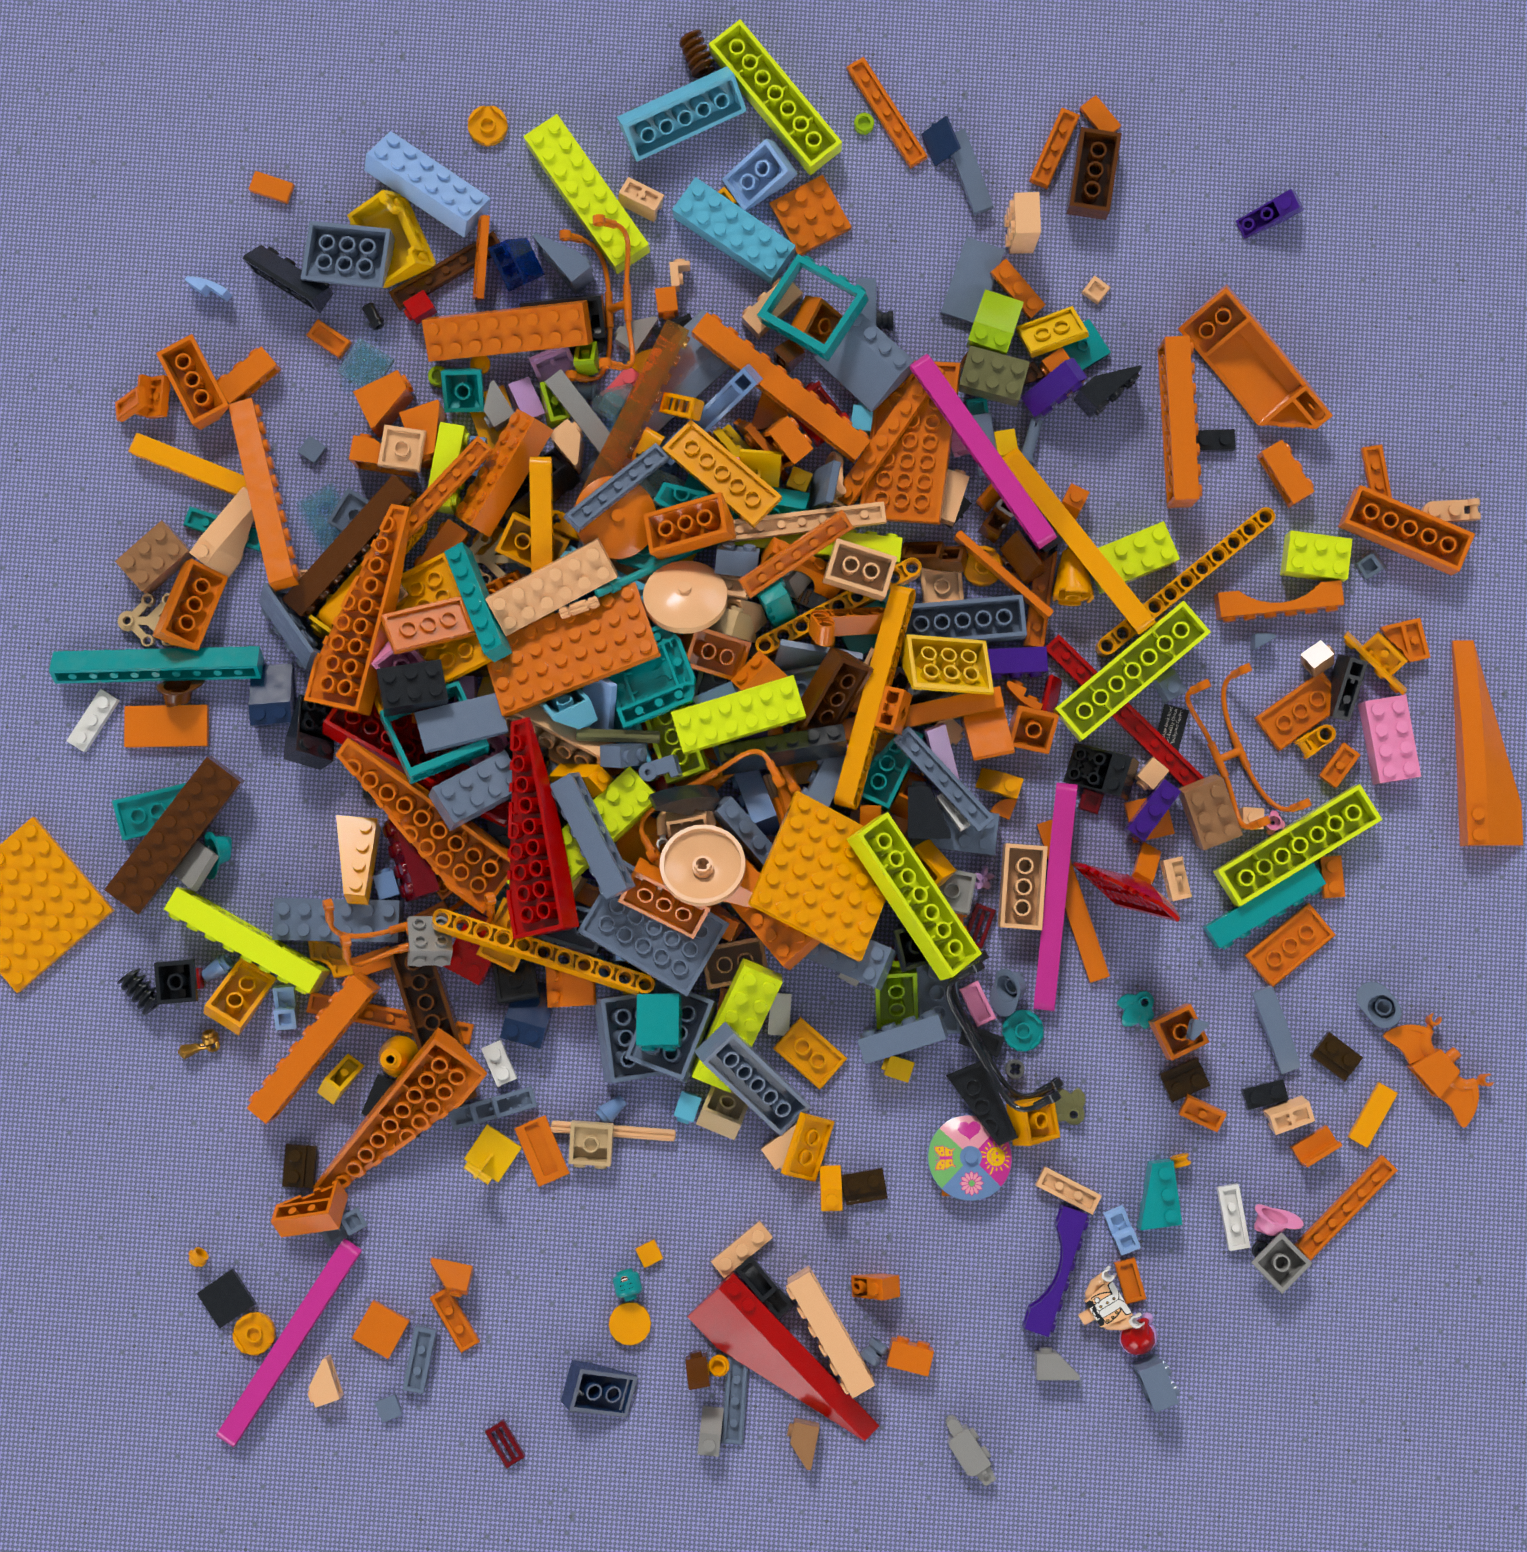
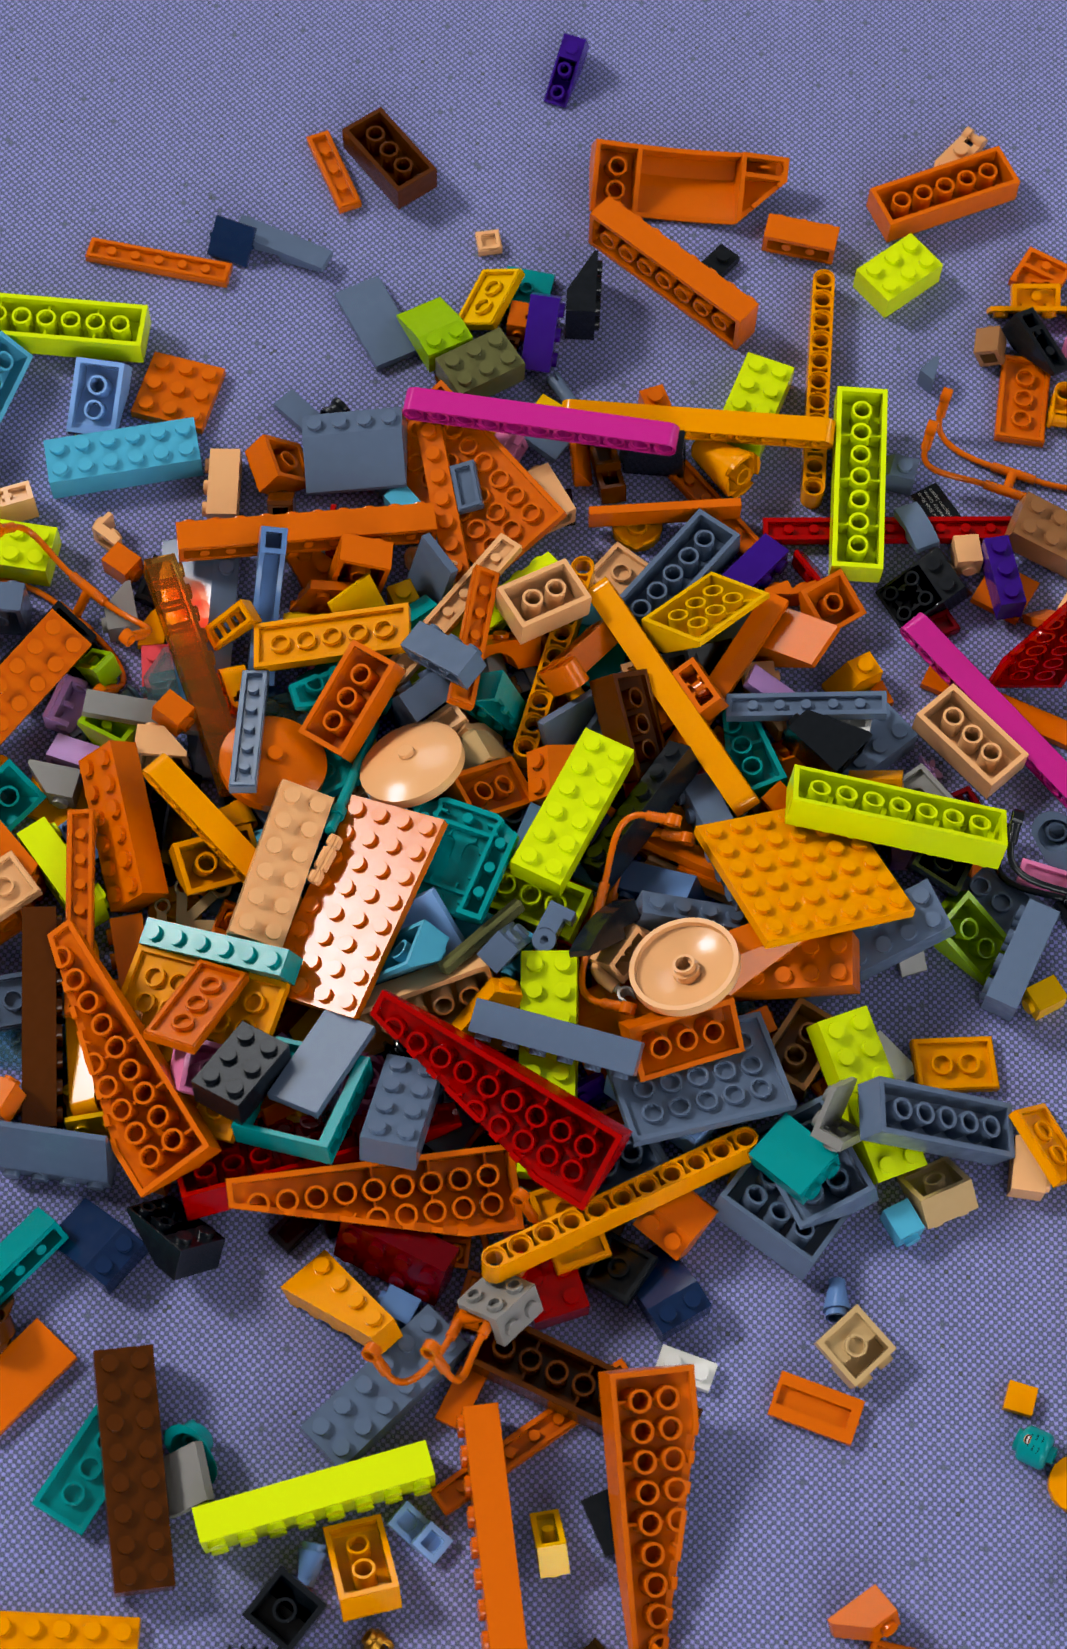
camera: 50 degrees left, 20 degrees down
light orange tile [308,941,354,978] -> none
light orange cone [378,1036,418,1078] -> none
sand blue slope [448,1086,537,1130] -> none
yellow plate [463,1124,522,1185] -> none
light nougat axle [551,1121,676,1141] -> none
teal window [757,254,869,361] -> none
lime tile [854,113,874,135] -> none
reddish brown slope [900,541,969,572] -> none
orange plate [990,259,1046,319] -> none
reddish brown slope [1000,530,1046,586] -> none
light nougat brick [1004,192,1041,254] -> none
orange tile [1079,95,1121,132] -> none
orange arch [1214,580,1344,623] -> none
sand blue slope [1355,551,1386,580] -> none
orange tile [1361,444,1392,498] -> none
none -> orange brick [151,689,195,737]
none -> sand blue brick [400,621,487,690]
none -> sand blue tile [449,460,485,515]
none -> light grey bracket [810,1076,862,1152]
none -> sand blue slope [894,501,940,553]

